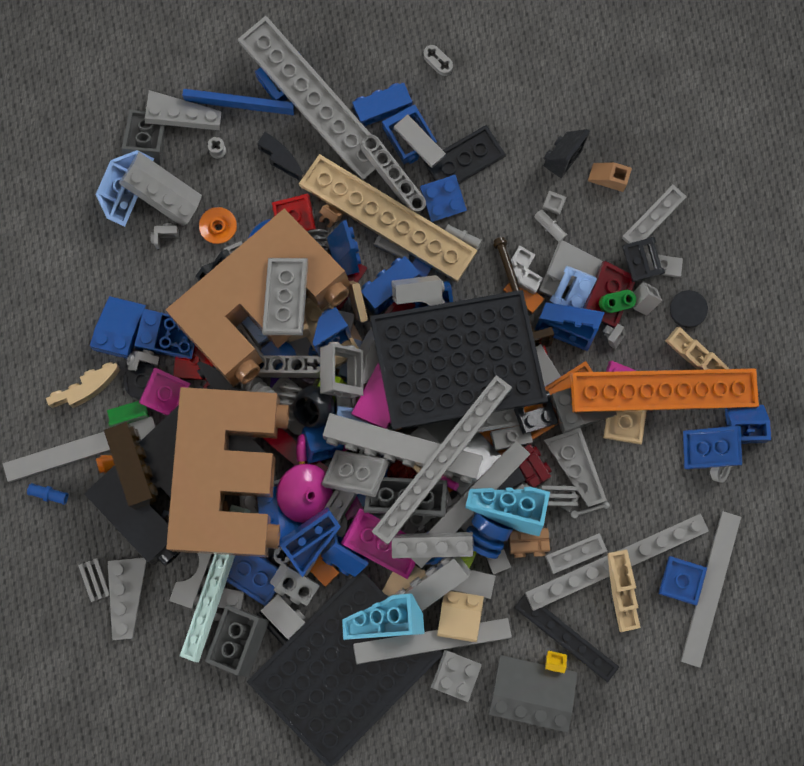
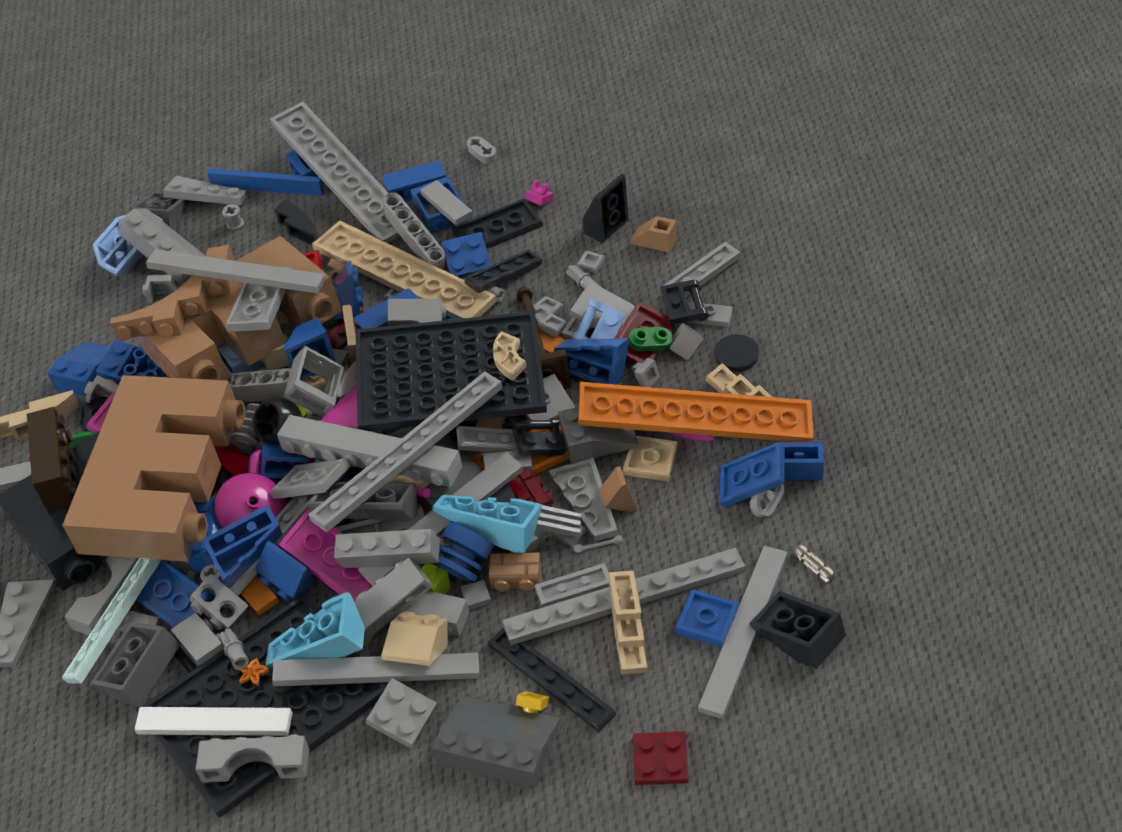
camera: 15 degrees right, 30 degrees down
none -> medium nougat arch [110,245,235,341]
none -> white tile [134,707,292,736]
none -> light grey tile [146,249,325,294]
none -> light grey arch [196,735,309,782]
none -> light grey axle [220,629,249,670]
none -> orange plant [239,658,269,685]
none -> black tile [464,249,542,293]
none -> tan tile [493,331,526,380]
none -> dark pink tile [525,180,554,205]
none -> medium nougat slope [599,466,638,512]
none -> dark red plate [633,731,688,785]
none -> black slope [749,591,846,669]
none -> dark tan axle [795,544,836,583]

